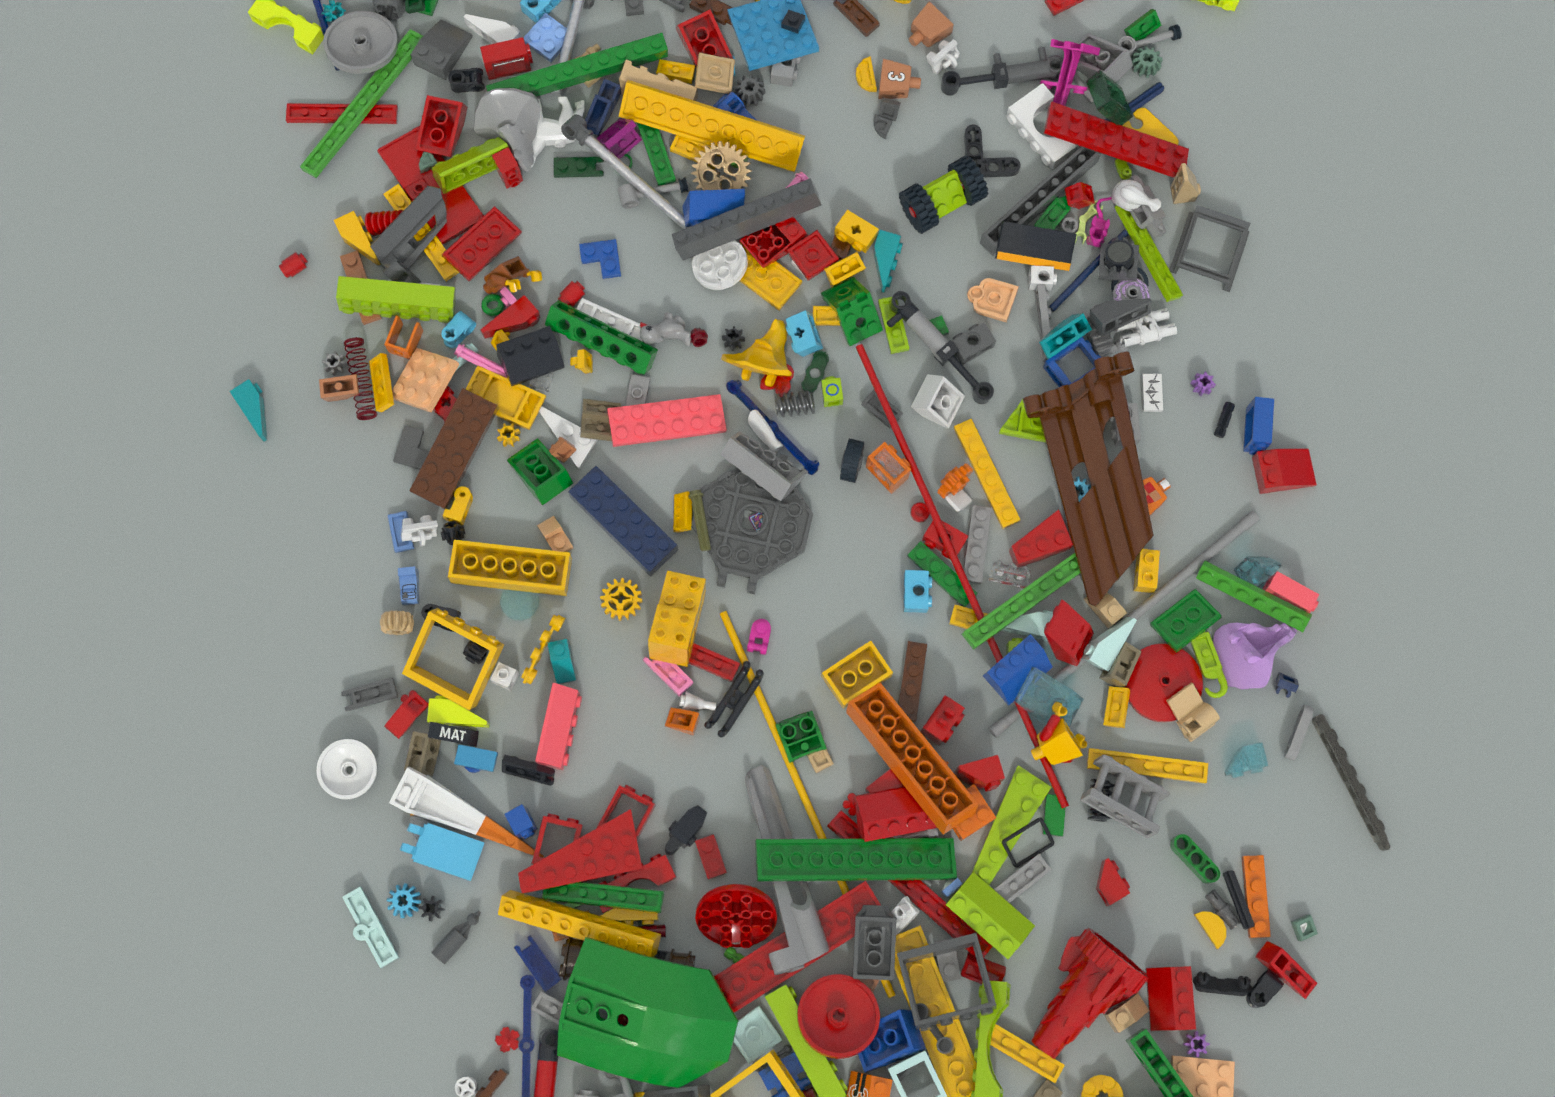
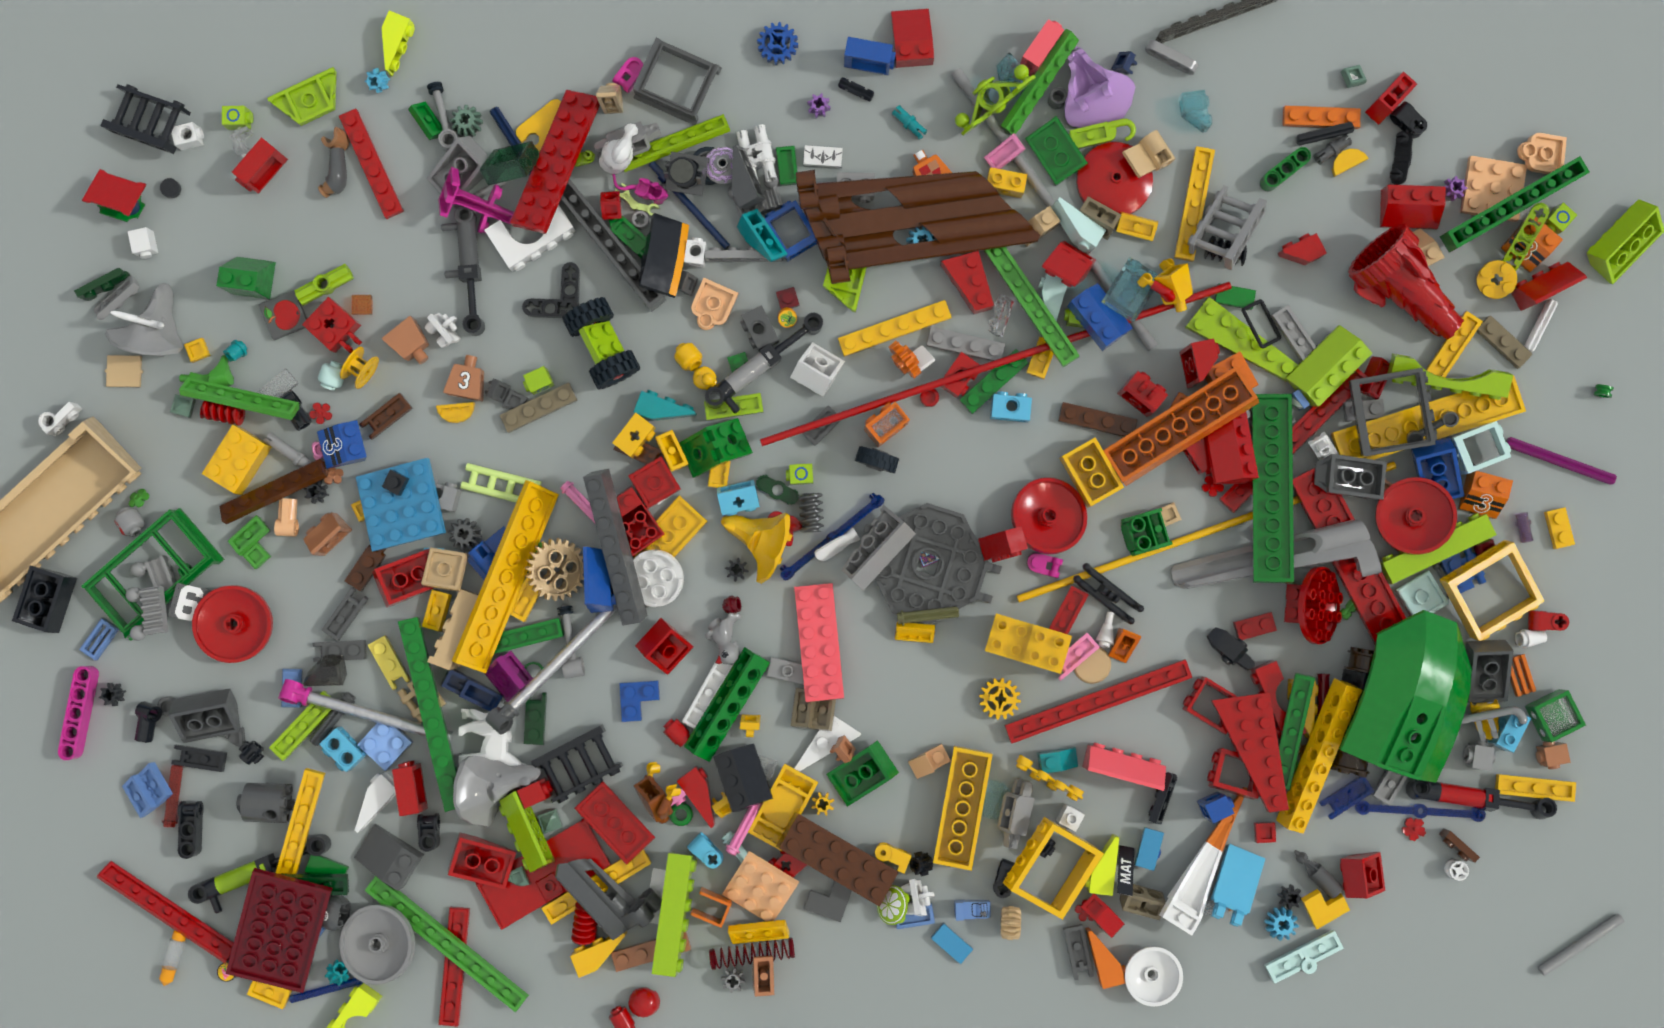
camera: 85 degrees left, 10 degrees up
dark blue brick [568,466,678,577] -> none
none -> light yellow hinge [368,635,410,690]
none -> yellowish green bar [460,463,542,503]
none -> dark tan plate [500,382,578,433]
none -> lime brick [523,366,555,395]
none -> black fence [531,724,623,804]
none -> sand green tile [537,809,563,834]
none -> dark pink plate [612,57,643,93]
none -> red hair [628,987,660,1018]
none -> red slope [635,618,694,675]
none -> yellow head [674,343,703,371]
none -> dark grey tile [678,270,698,296]
none -> yellow animal [693,366,717,390]
none -> blue gear [757,22,798,65]
none -> green tile [776,146,797,186]
none -> dark red plate [776,287,800,309]
none -> tile [777,307,797,328]
none -> dish [877,885,910,925]
none -> teal pin [892,105,927,140]
none -> dark azure tile [931,923,973,964]
none -> lime piece [955,64,1036,136]
none -> red wedge [978,526,1028,563]
none -> bright pink tile [984,134,1026,169]
none -> light grey hinge [997,778,1034,849]
none -> red plate [1004,659,1193,744]
none -> red dish [1011,478,1087,554]
none -> dark grey beam [1048,87,1067,109]
none -> tan piece [1074,647,1111,684]
none -> orange slope [1085,927,1126,989]
none -> red plate [1254,822,1276,843]
none -> yellow tile [1301,889,1350,929]
none -> red slope [1340,852,1386,899]

